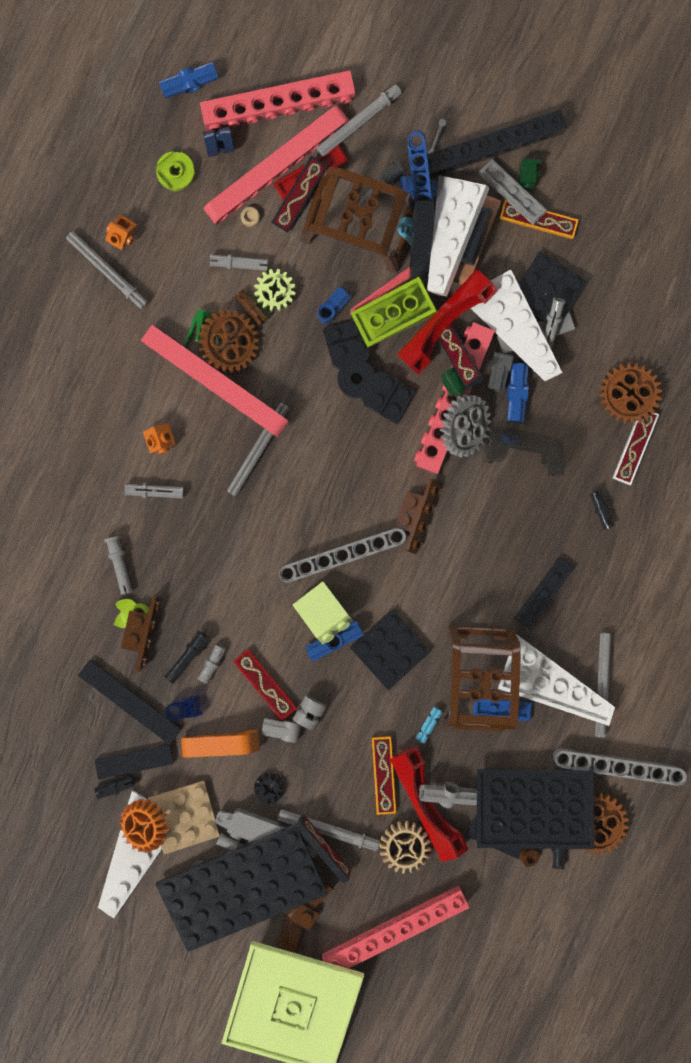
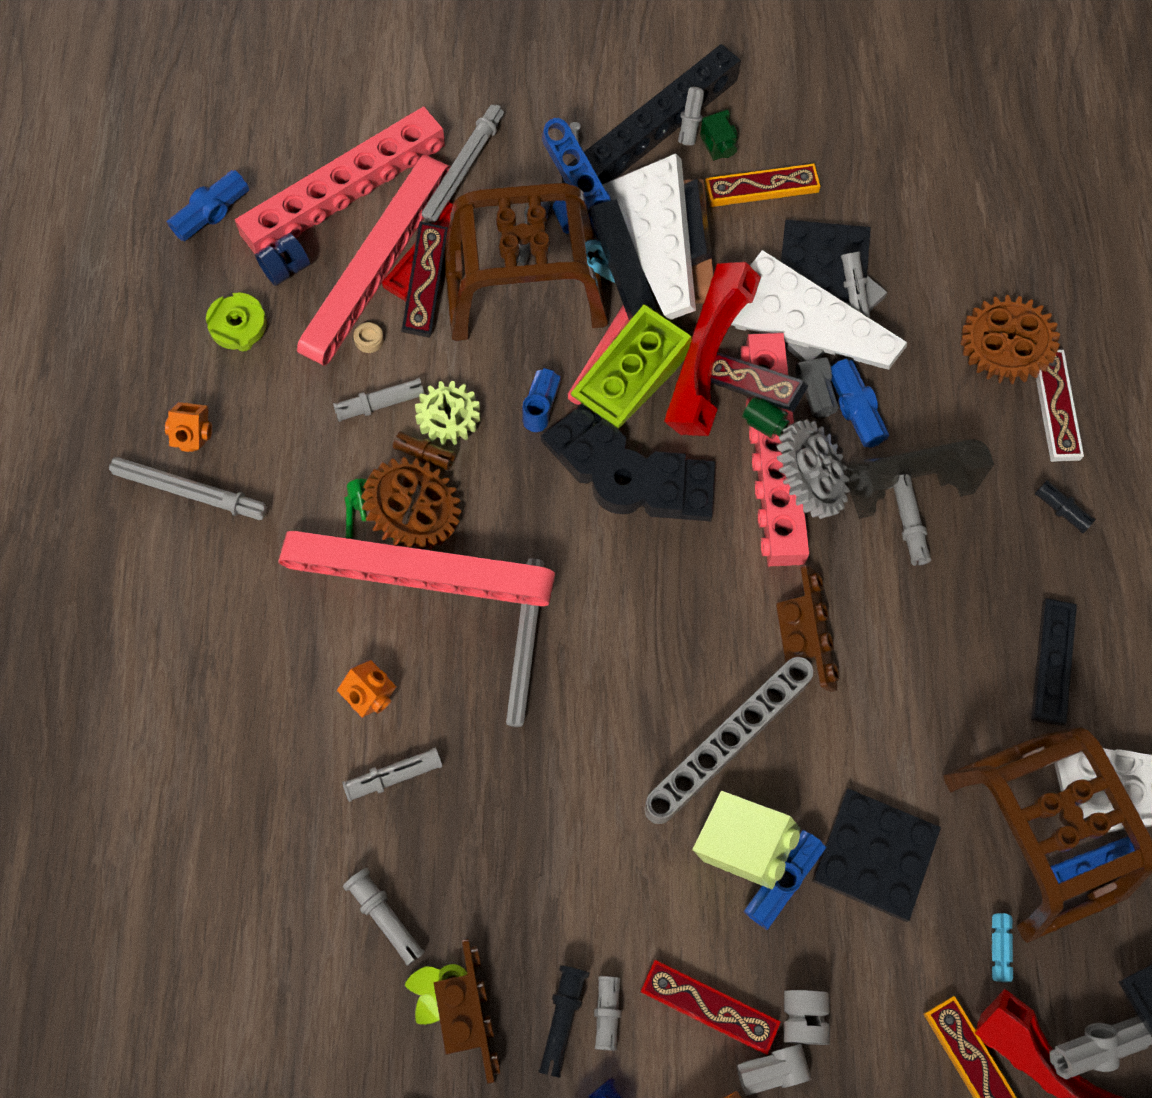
camera: 30 degrees left, 20 degrees down
light grey tile [478,159,547,225] -> none
none -> light grey axle [678,87,704,145]
none -> light grey pin [891,474,931,566]

